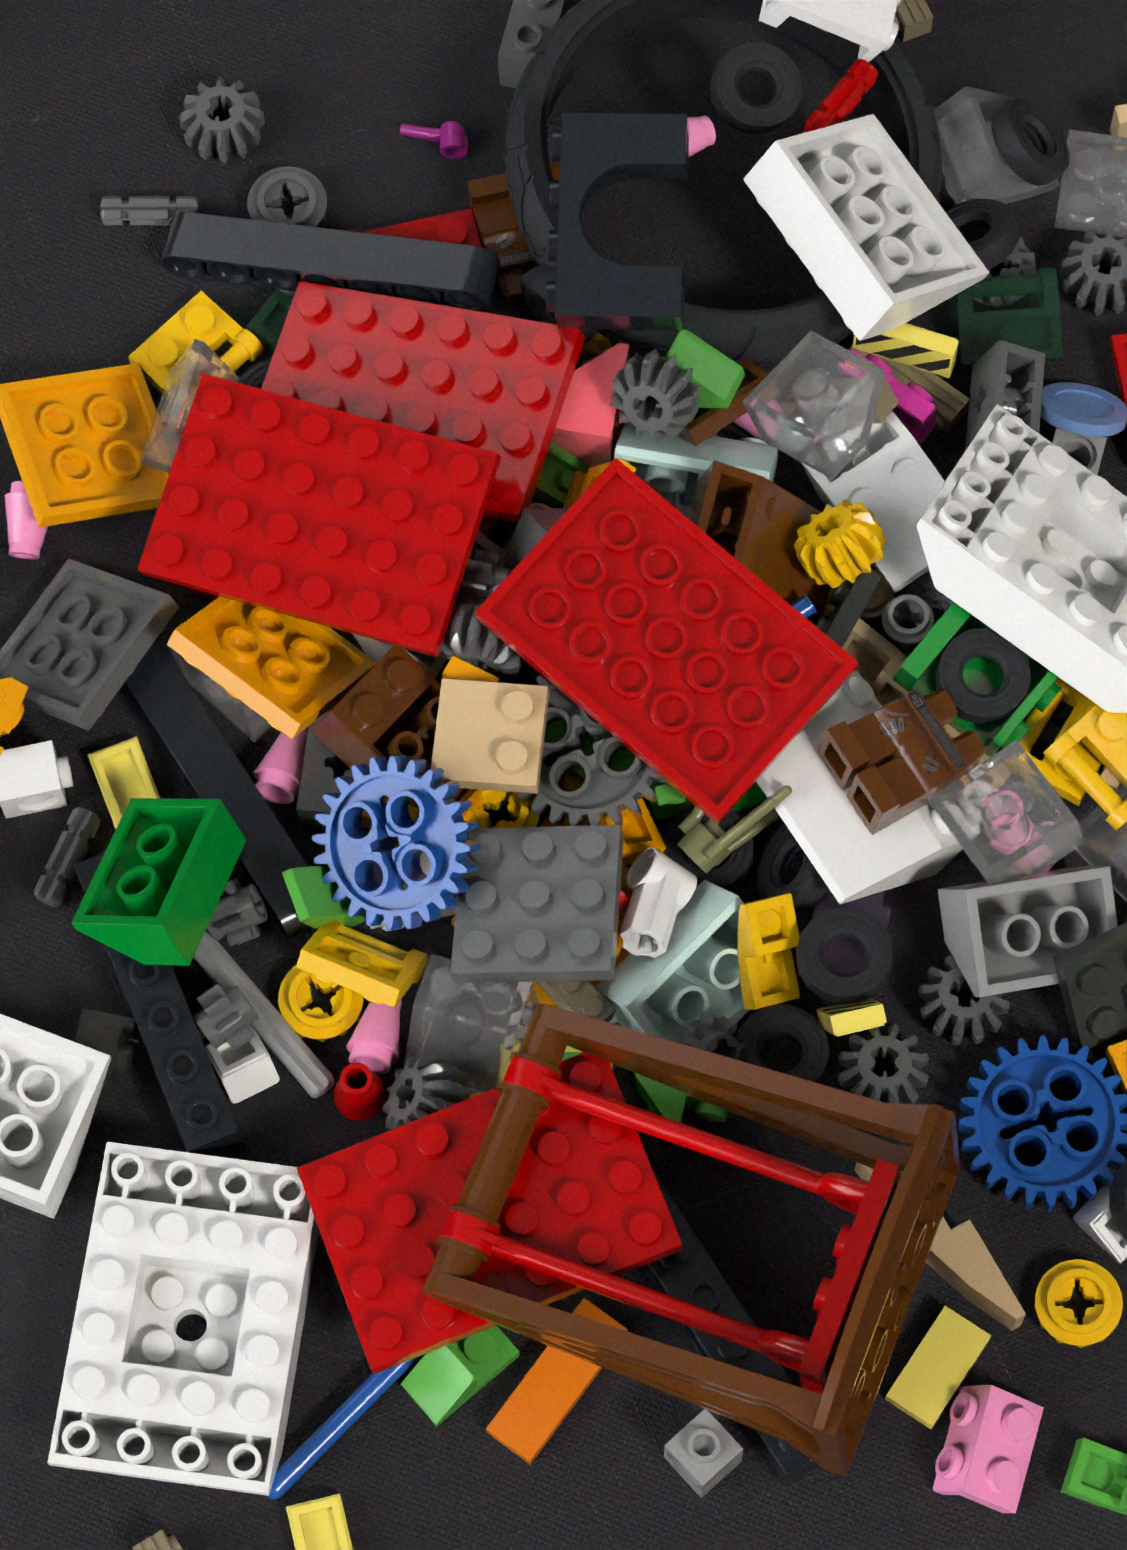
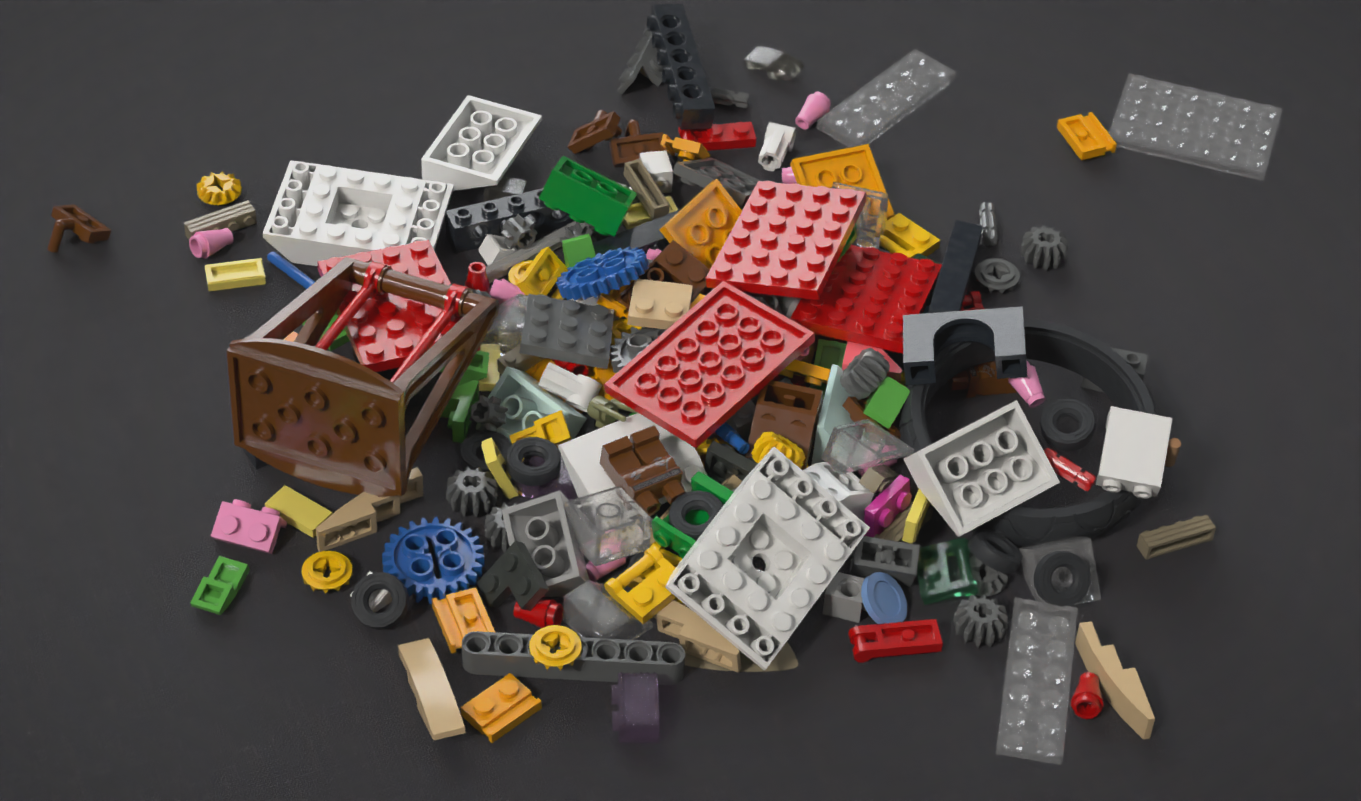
camera: 85 degrees right, 25 degrees down
none -> dark tan piece [623,159,670,220]

